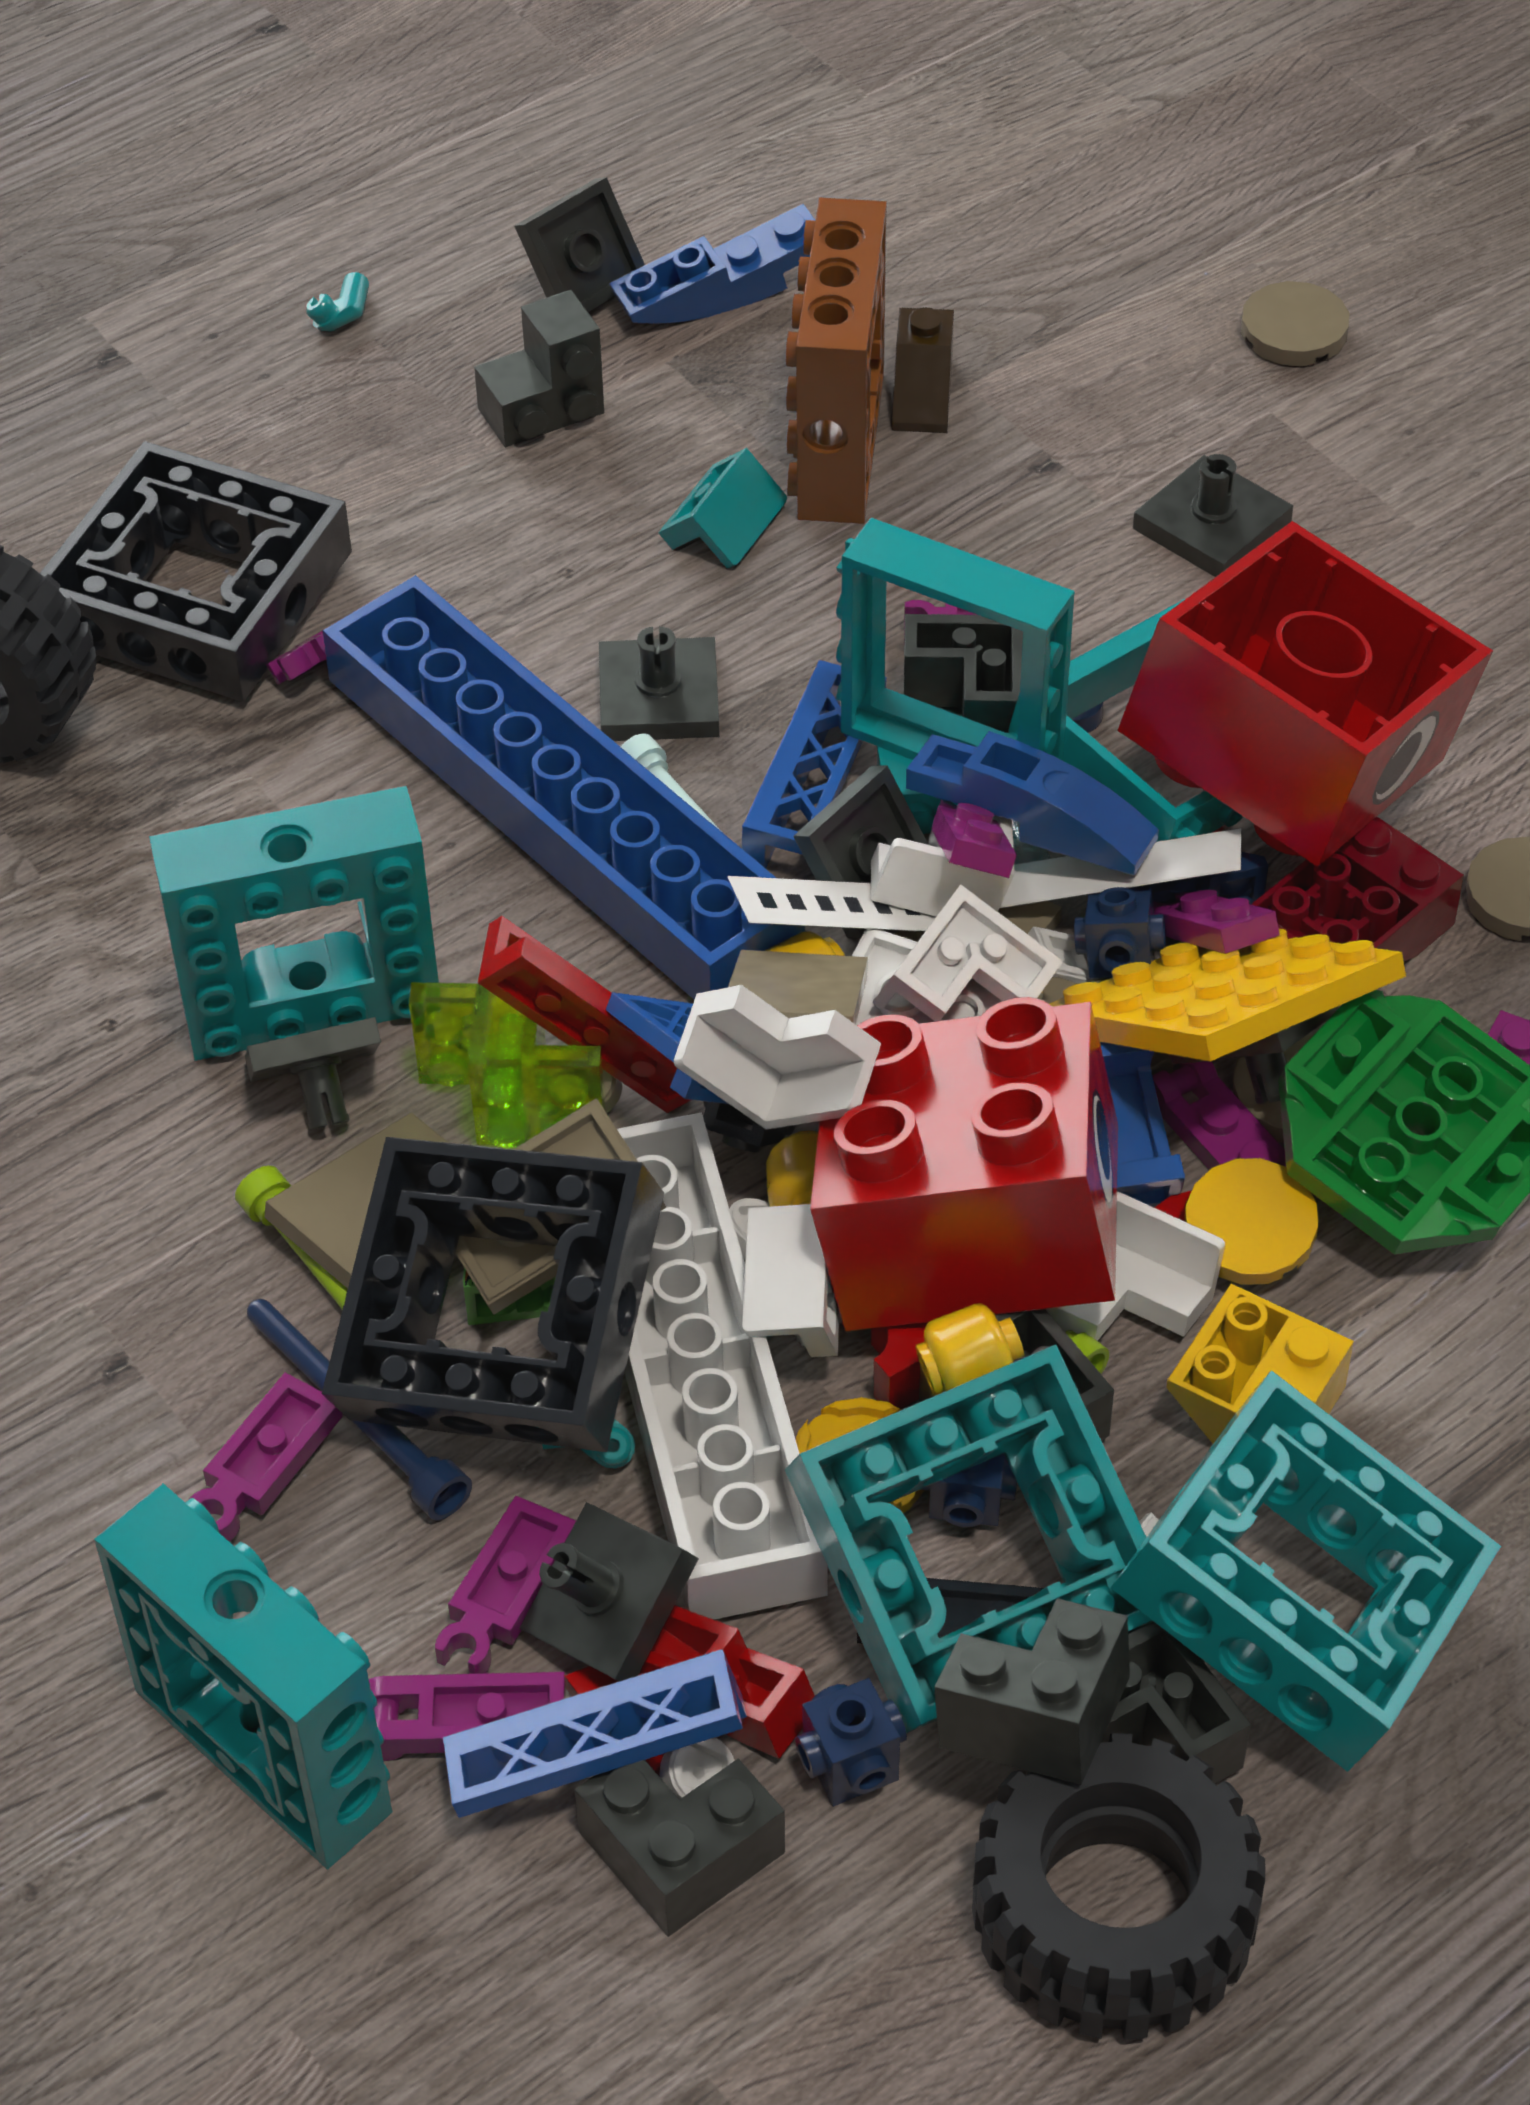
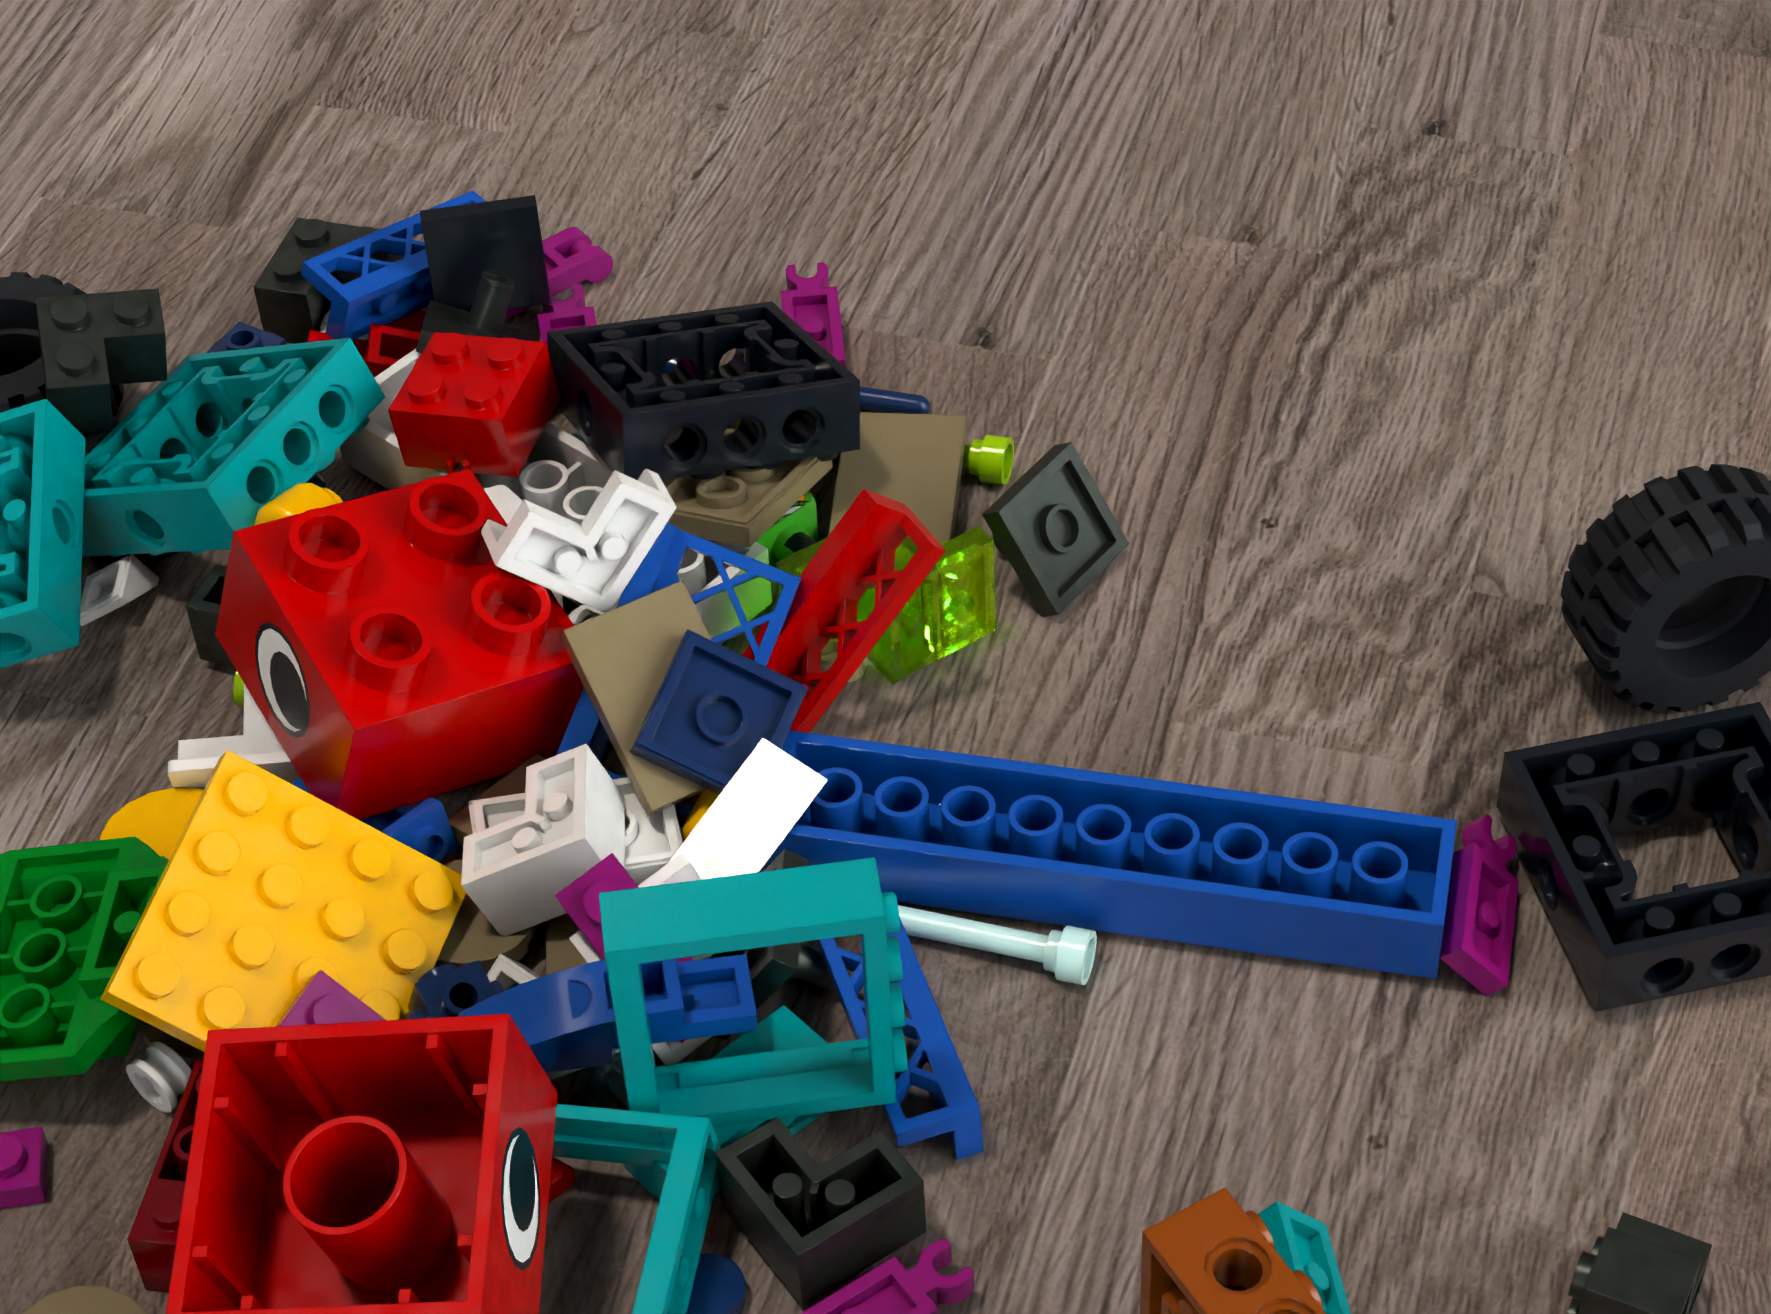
camera: 145 degrees right, 5 degrees down
teal brick [94,1483,393,1870] -> none
teal brick [149,786,442,1061] -> none
pearl dark grey tile [599,627,720,741] -> none
yellow slope [1166,1284,1354,1444] -> none
none -> red brick [388,332,561,478]
none -> black tile [420,195,551,312]
none -> dark blue tile [630,629,809,795]

